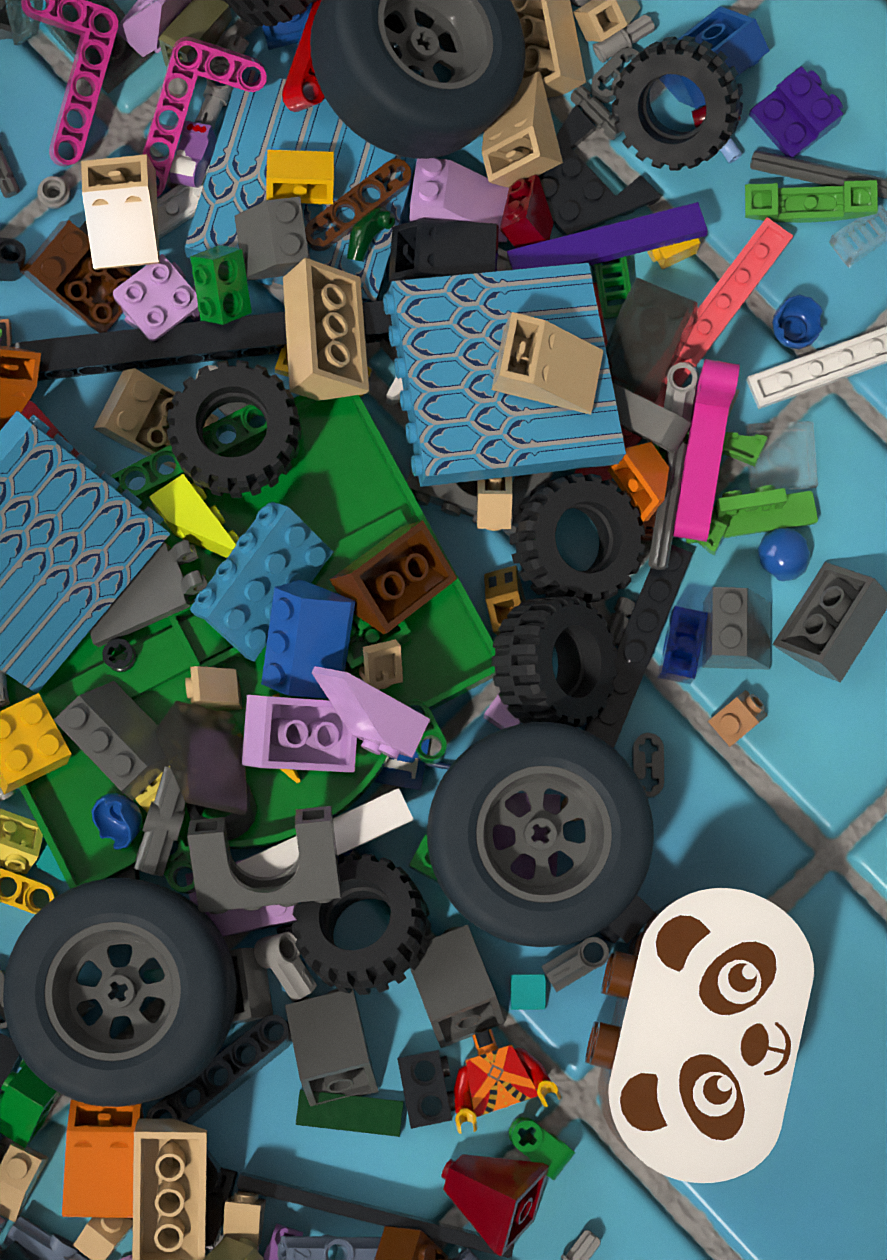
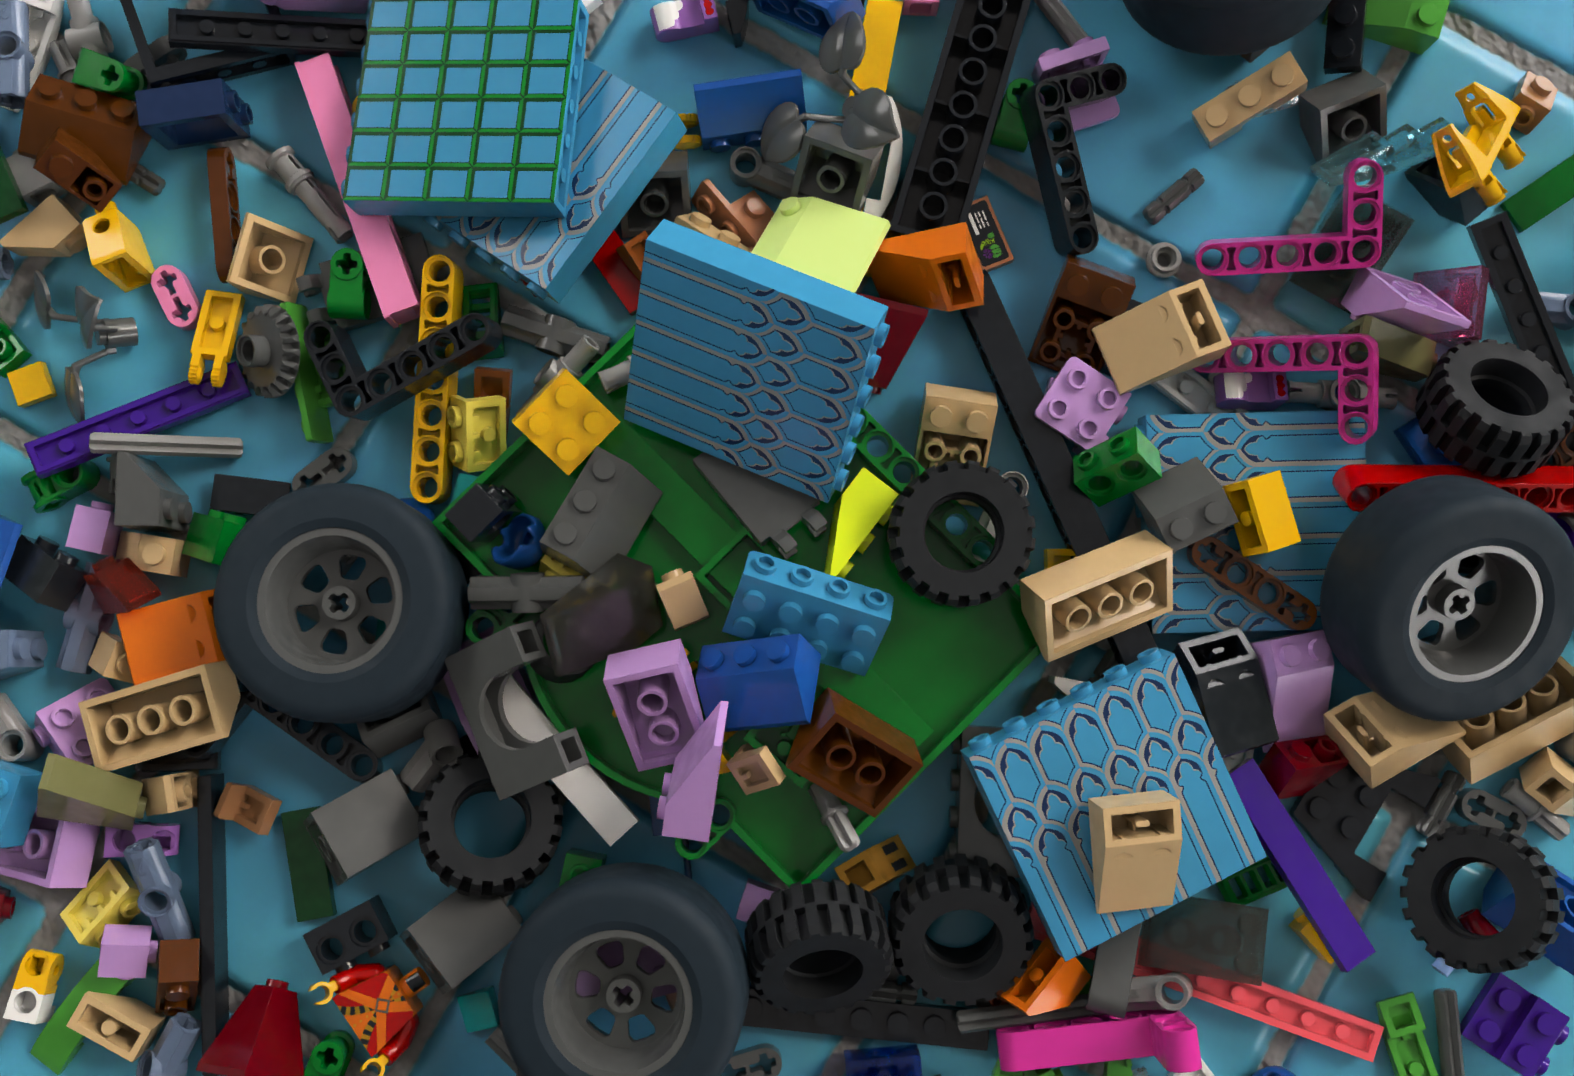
camera: 75 degrees right, 5 degrees up
black bush [102,639,136,672] -> none
dark green arm [347,207,395,262] -> none
tan slope [477,476,512,531] -> none
none -> clear red slope [83,555,162,614]
none -> medium nougat bracket [213,782,282,835]
none -> black brick [445,483,522,543]
none -> light grey axle [808,783,860,853]

